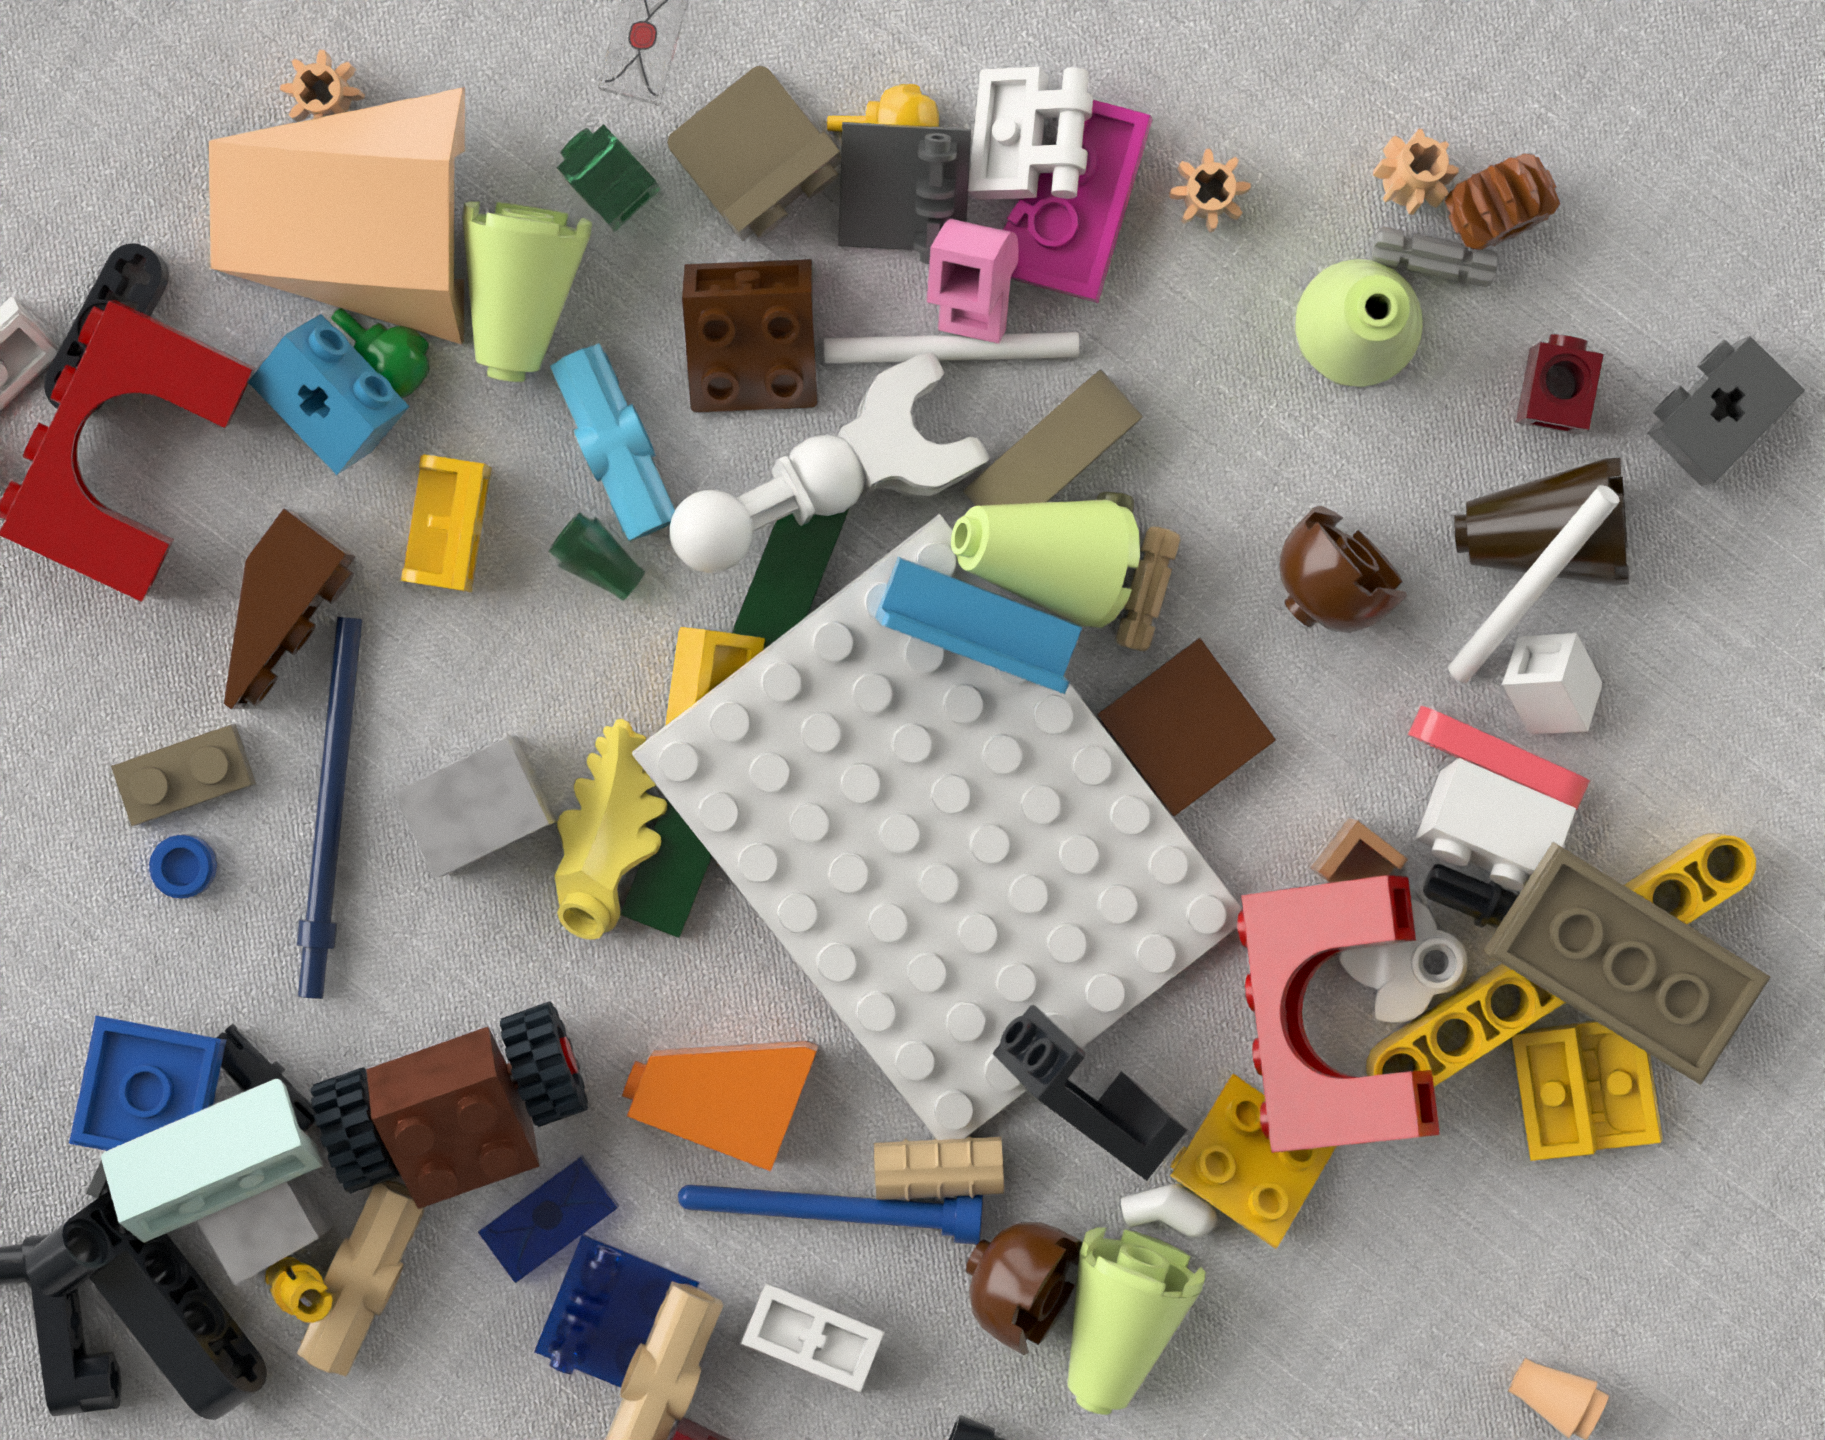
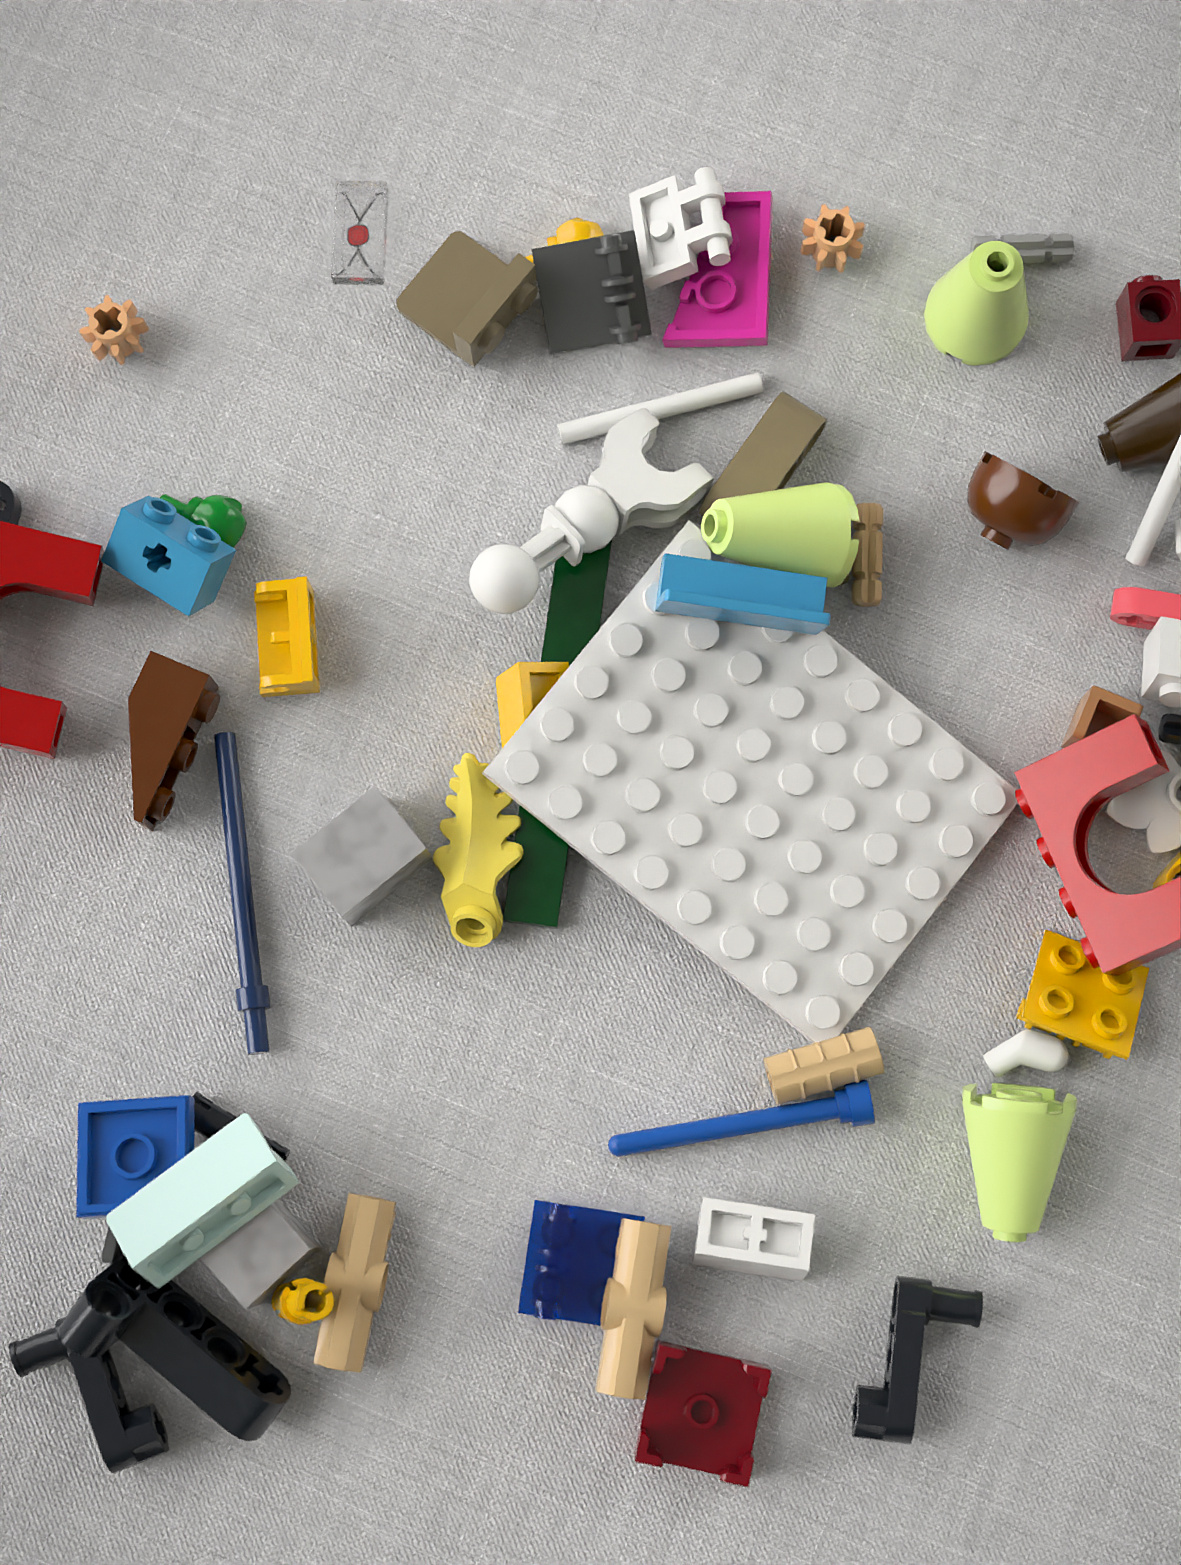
camera: 10 degrees left, 10 degrees down
dark tan plate [111,724,256,826] -> none
blue tile [149,834,217,899] -> none
light nougat wedge [209,87,465,344] -> none
copper brick [311,1001,588,1209] -> none
yellowish green cone [462,201,592,382] -> none
clear blue tile [478,1155,619,1283] -> none
clear green cone [548,511,646,601] -> none
medium azure piece [550,343,675,542] -> none
clear green brick [556,124,661,232] -> none
orange slope [622,1041,819,1171] -> none
reddish brown bracket [682,259,818,412] -> none
bright pink brick [927,219,1018,344] -> none
reddish brown cylinder [966,1222,1082,1355] -> none
black panel [992,1005,1187,1181] -> none
reddish brown tile [1097,638,1276,816] -> none
light nougat gear [1373,129,1459,215] -> none
dark orange gear [1444,154,1561,250] -> none

